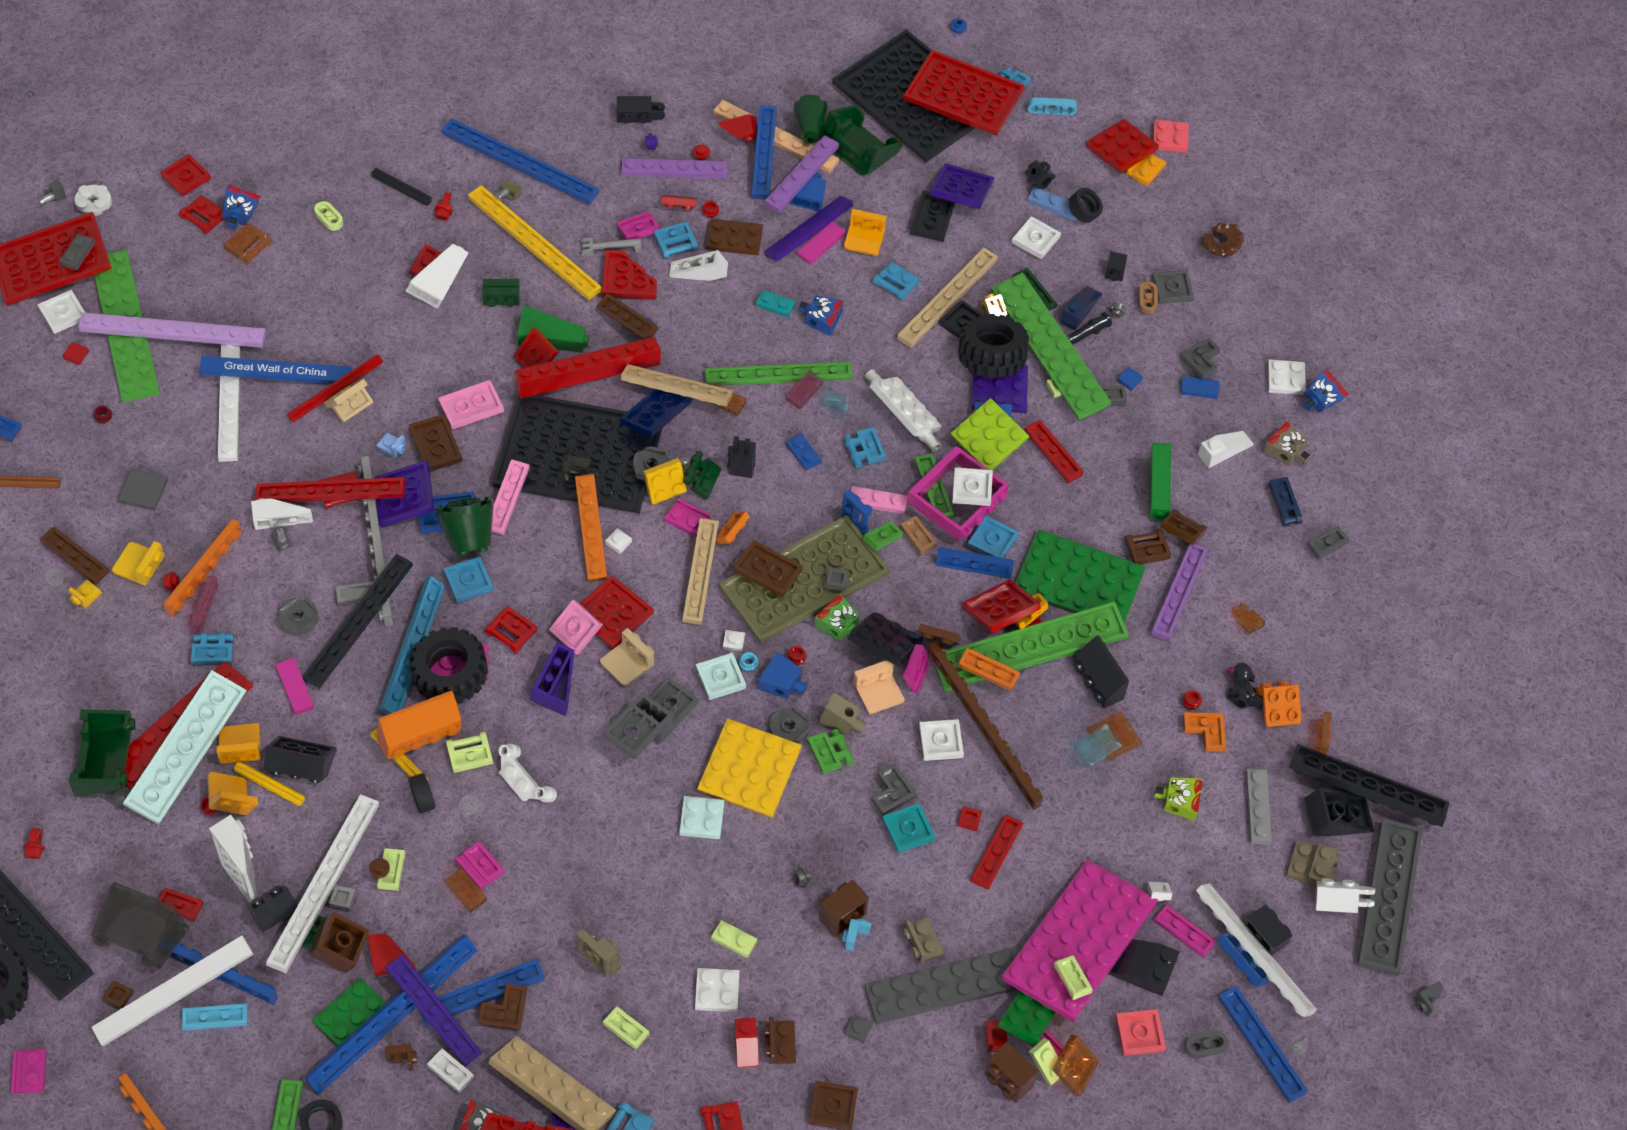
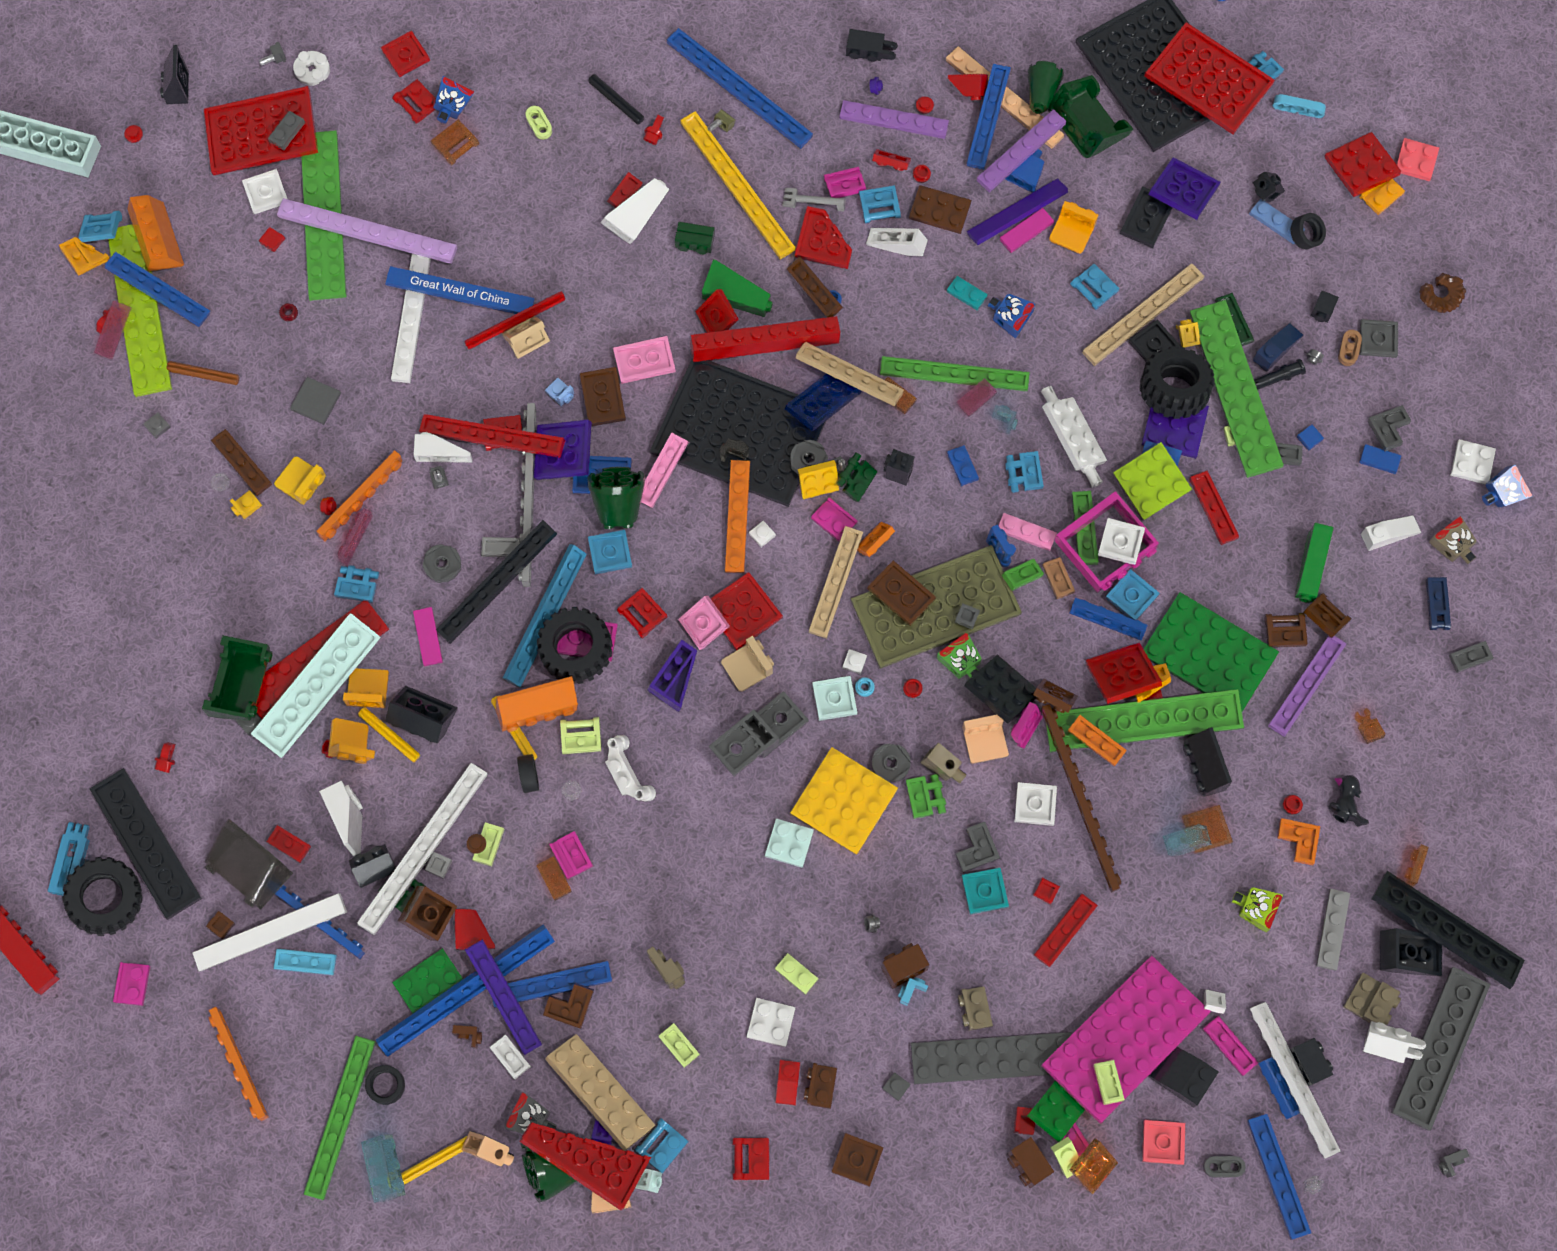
camera: 15 degrees right, 15 degrees up
blue torso [758,652,808,699] -> none
white plate [1012,216,1061,259] -> none
orange bracket [1253,680,1301,727] -> none

